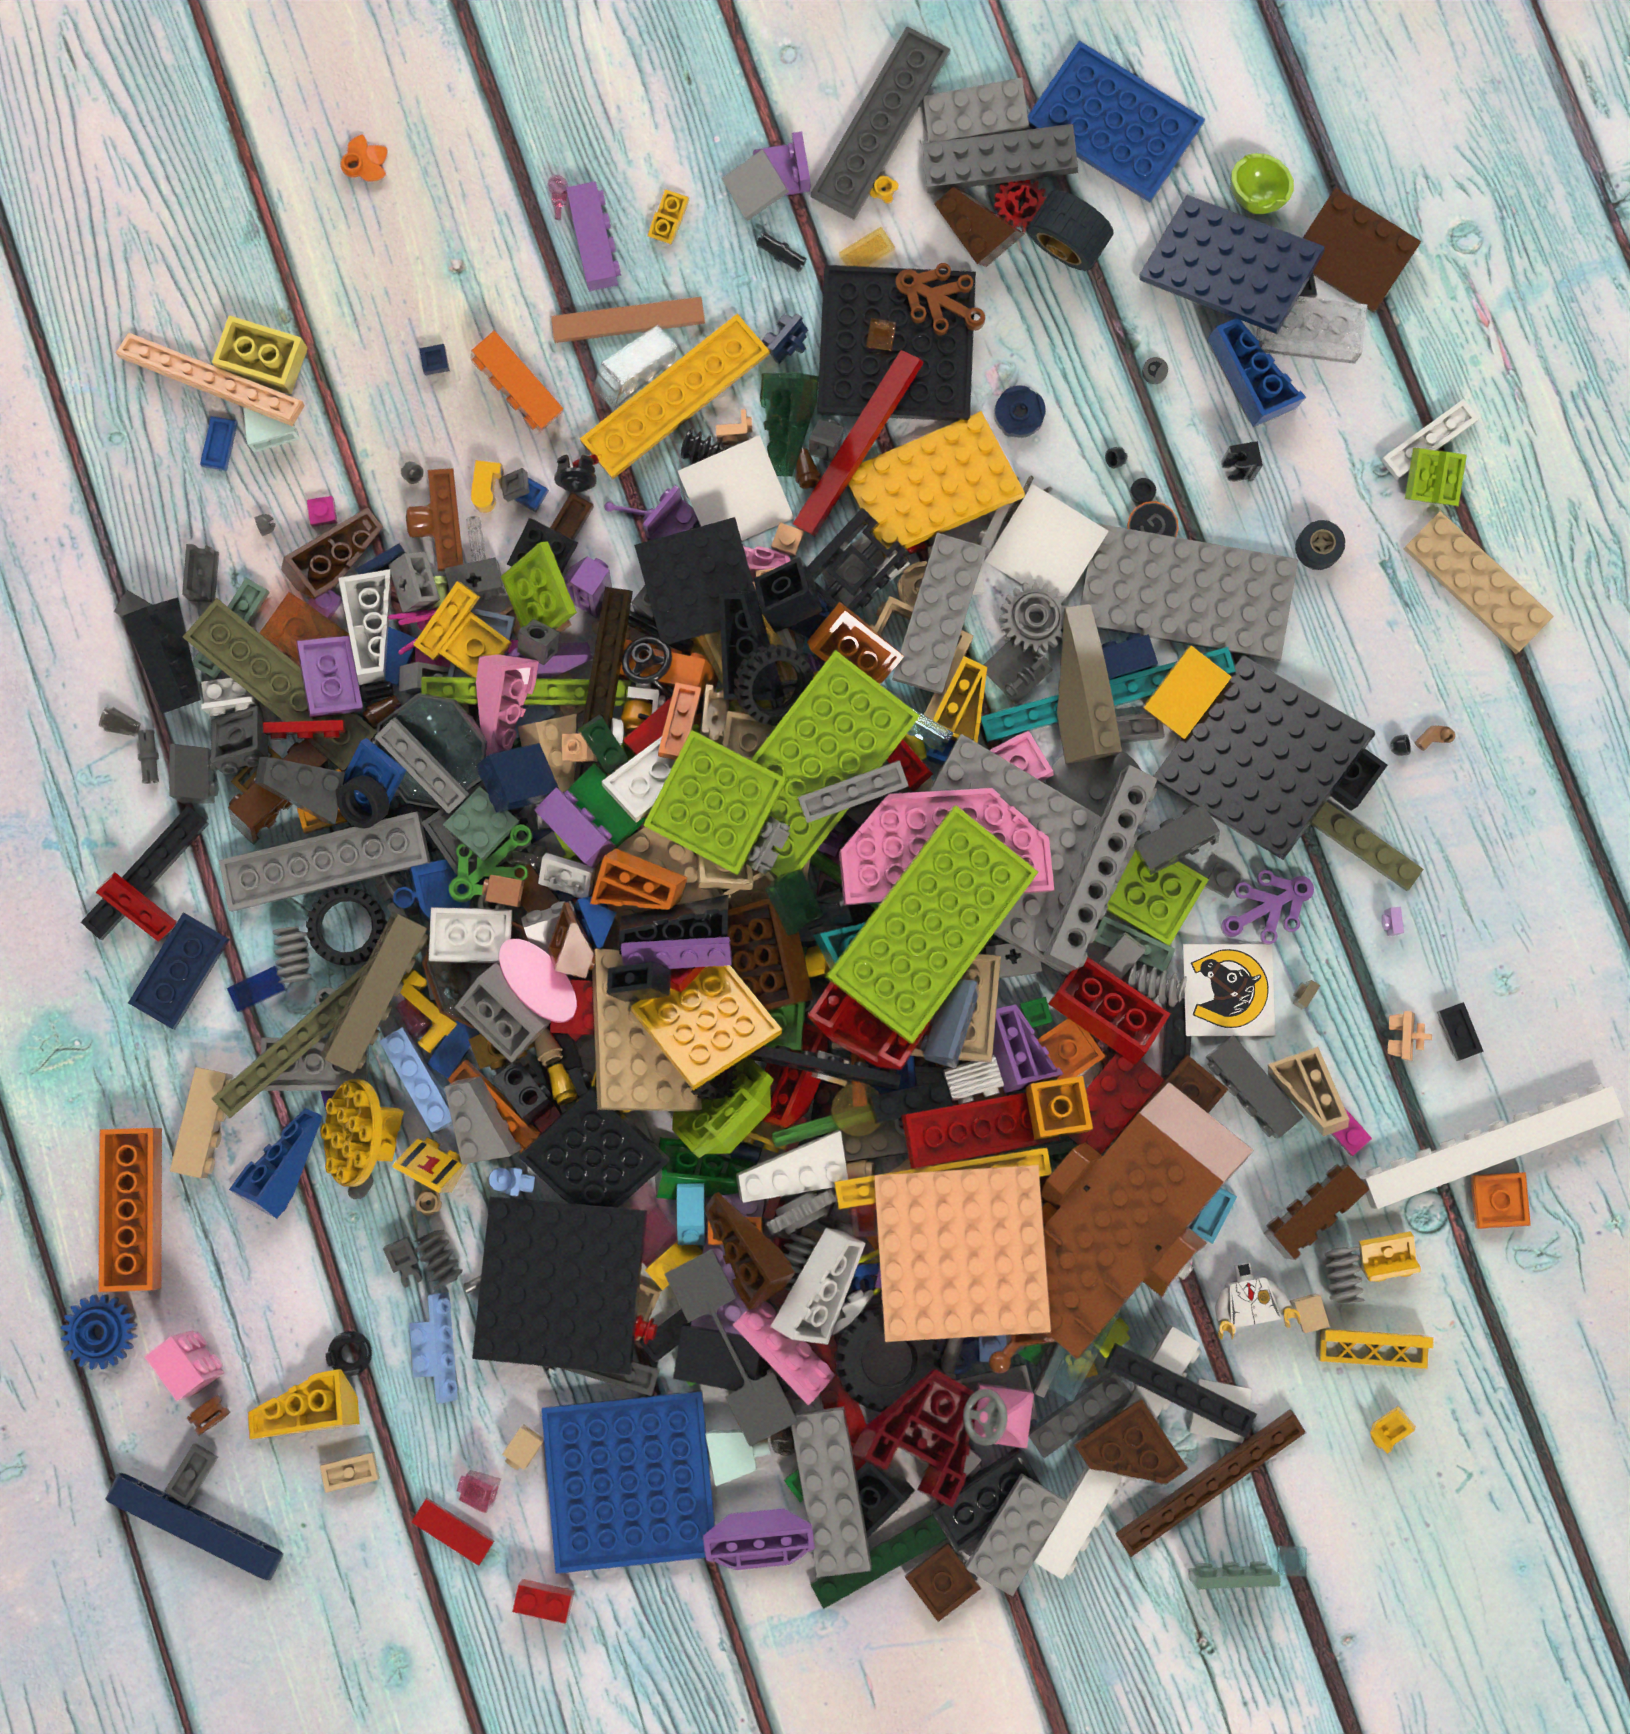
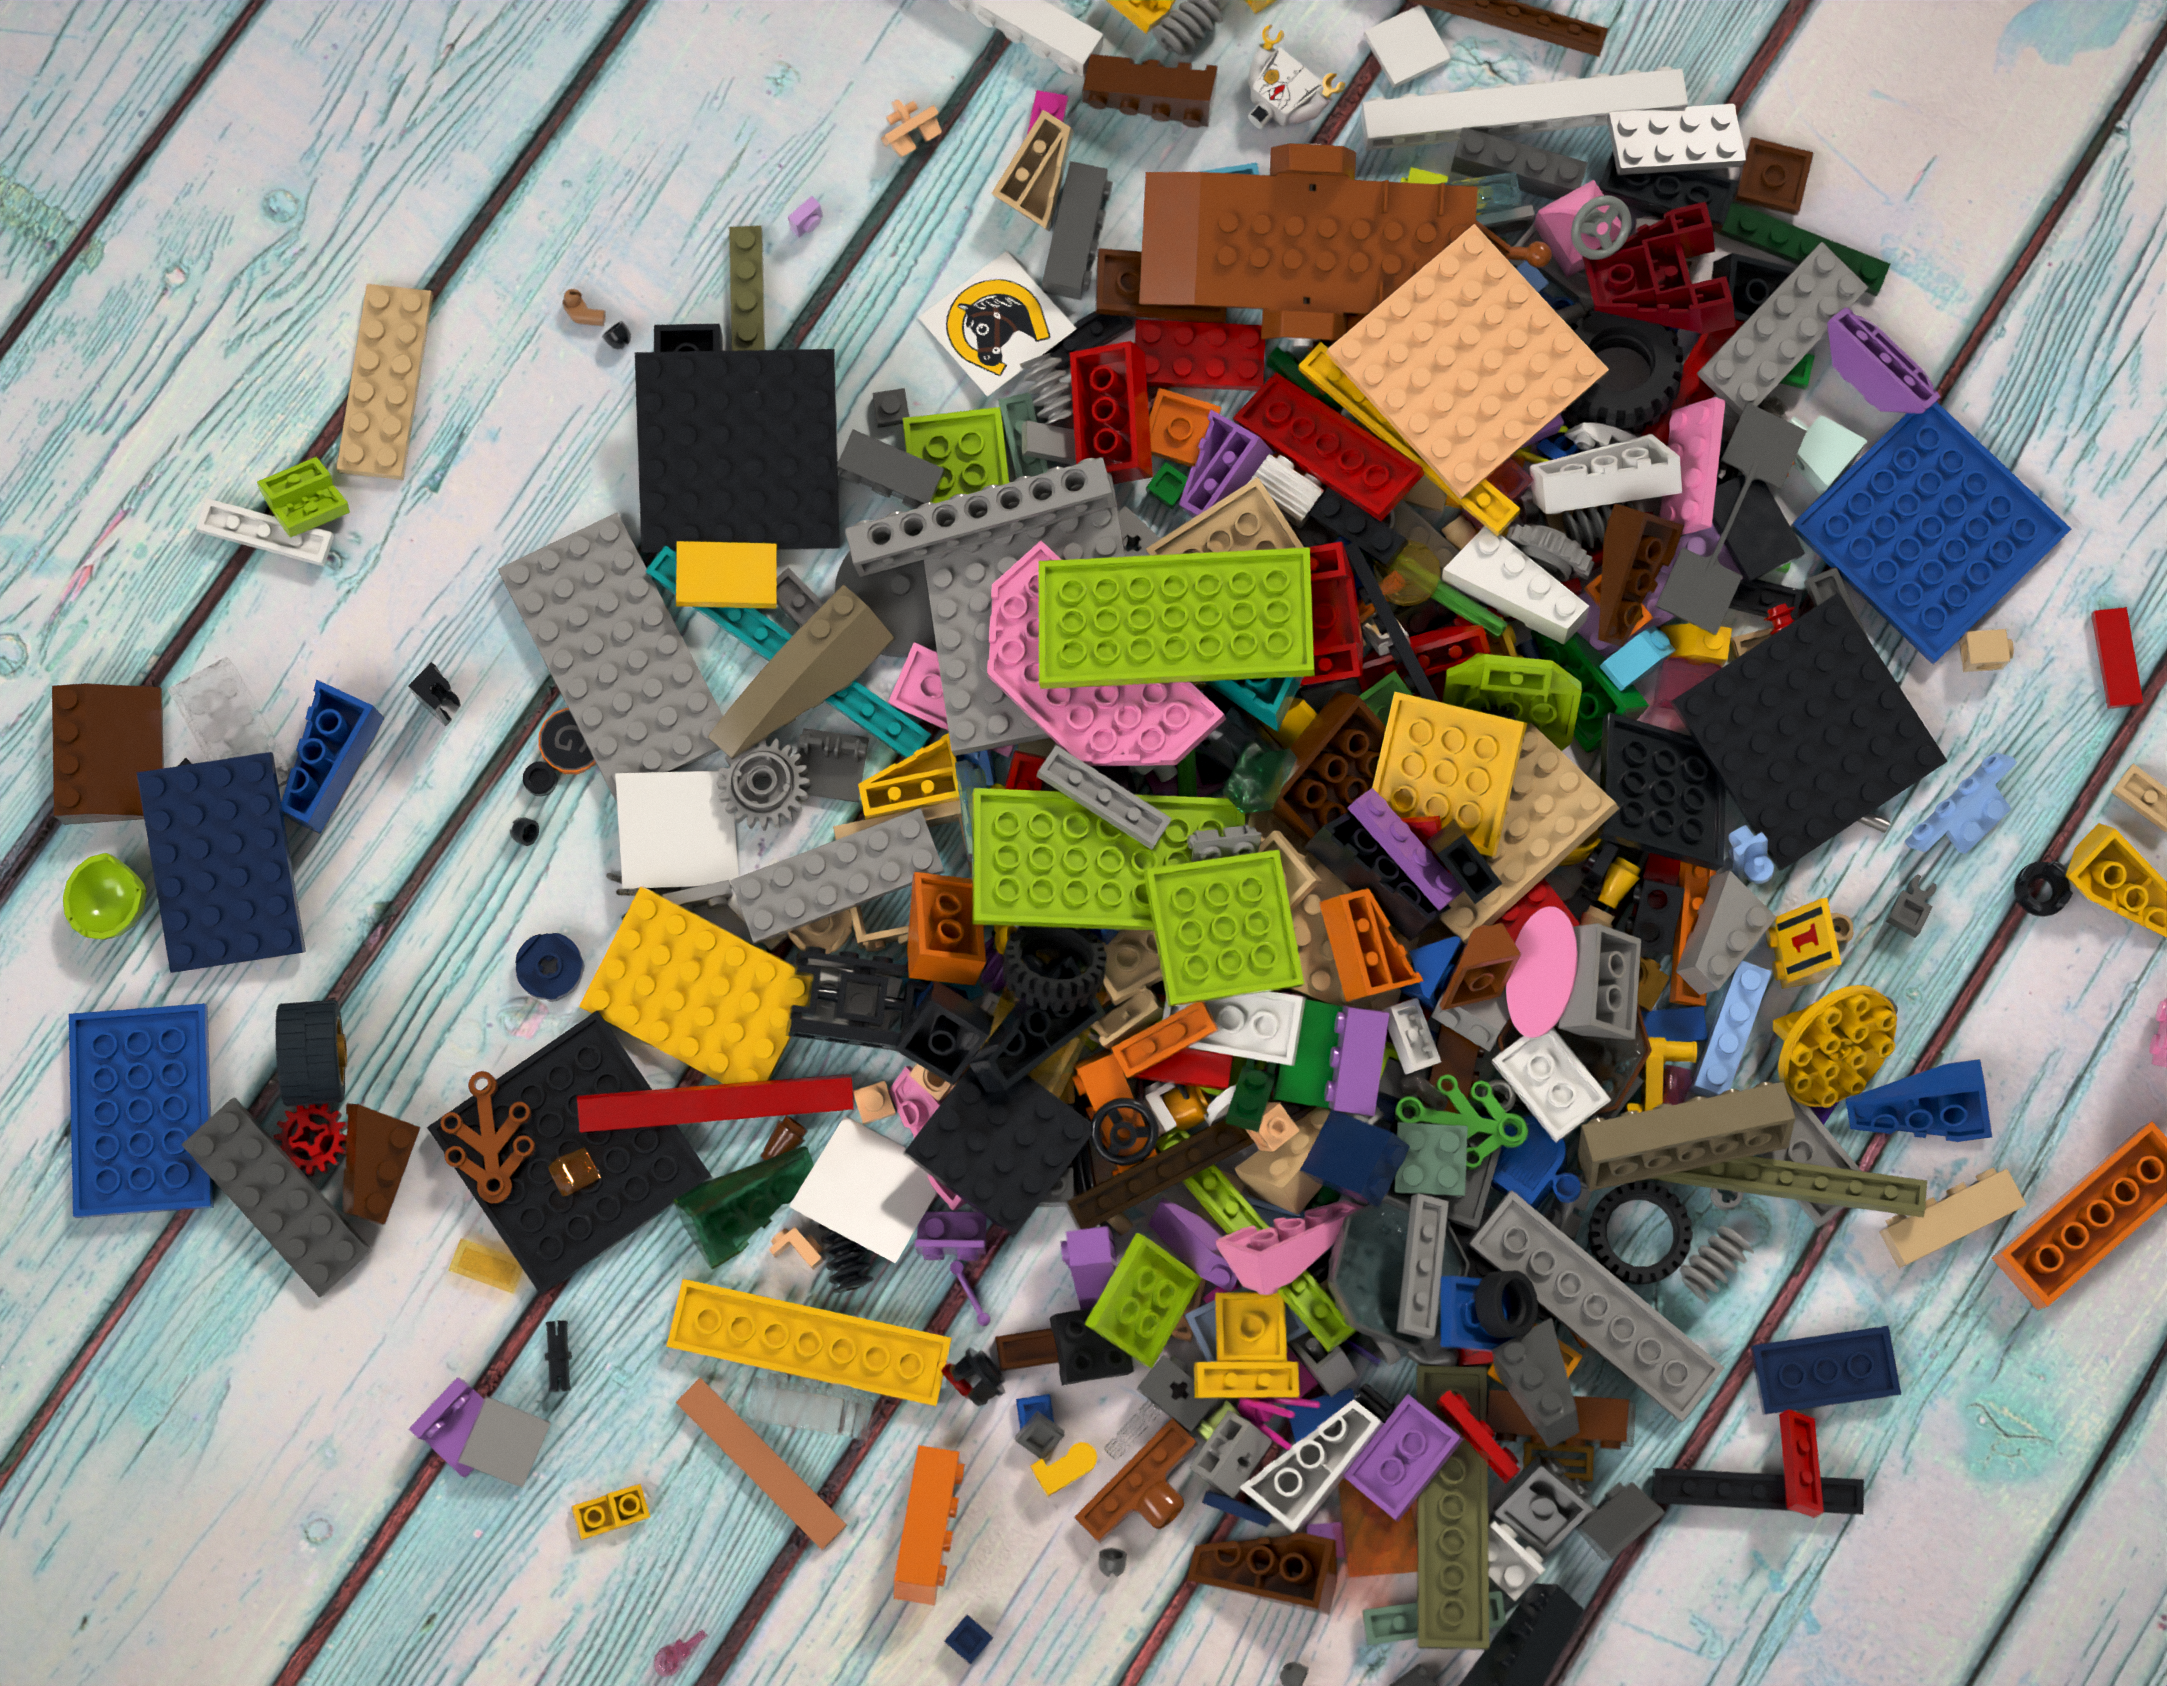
camera: 130 degrees left, 5 degrees down
clear smoke cone [99,707,141,737] -> none
dark grey pin [137,730,159,784] -> none
clear blue tile [227,966,287,1012] -> none
dark pink plate [307,496,337,527] -> none
reddish brown cone [362,695,402,729] -> none
dark grey piece [412,1230,463,1290] -> none
clear pink slope [457,1470,501,1513] -> none
nougat brick [482,875,524,907] -> none
red brick [512,1579,575,1624] -> none
dark grey brick [517,619,560,665] -> none
medium lavender brick [566,181,621,291] -> none
dark blue hips [762,313,808,364] -> none
dark grey slope [809,419,844,462] -> none
dark grey plate [811,26,951,220] -> none
yellow plate [870,175,899,204] -> none
sand blue slope [921,979,979,1069] -> none
light grey plate [923,78,1029,143] -> none
light orange brick [1025,1076,1093,1140] -> none
reddish brown plate [1073,1398,1188,1484] -> none
dark blue brick [1101,633,1158,680] -> none
black plate [1103,1343,1257,1439] -> none
dark grey tile [1142,357,1169,384] -> none
medium lavender plant [1221,870,1314,945] -> none
tan panel [1290,1294,1330,1333] -> none
dark tan plate [1293,980,1321,1009] -> none
black wheel [1295,520,1346,570] -> none
black plate [1437,1002,1484,1061] -> none

